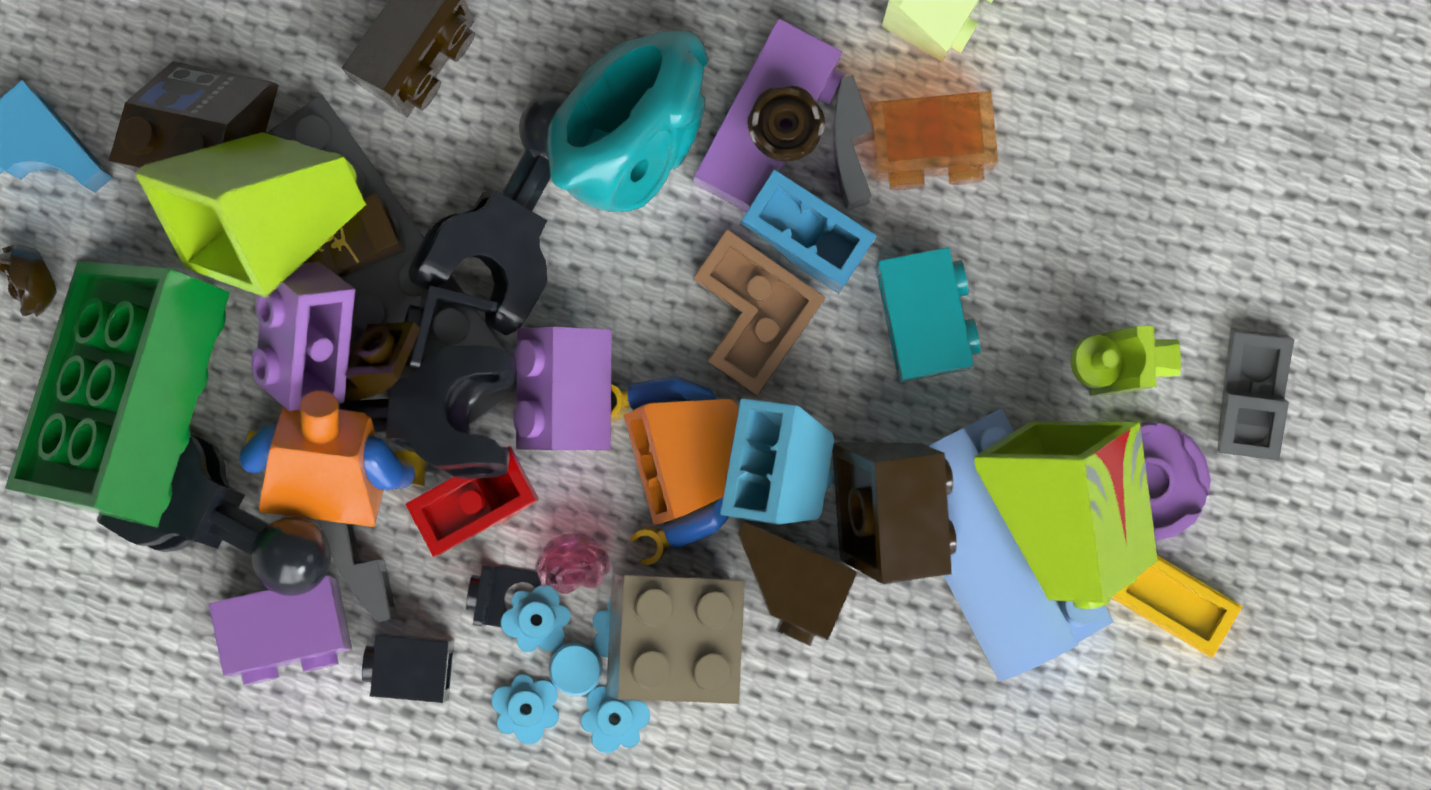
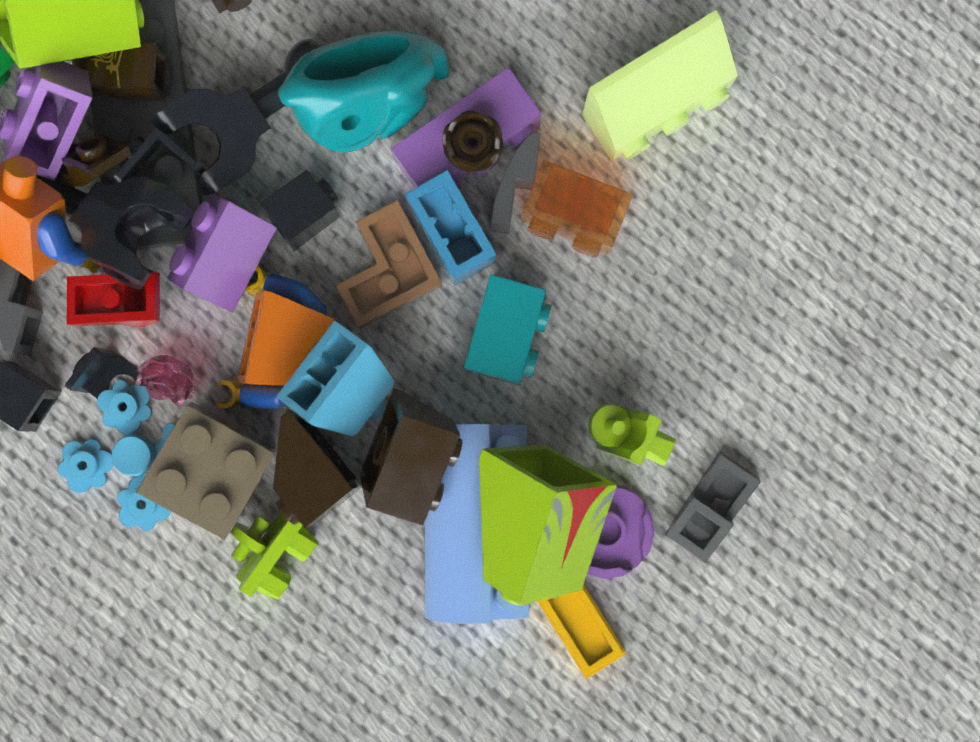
camera: 25 degrees right, 0 degrees up
none -> lime hips [230,512,318,600]
none -> black brick [260,170,339,252]

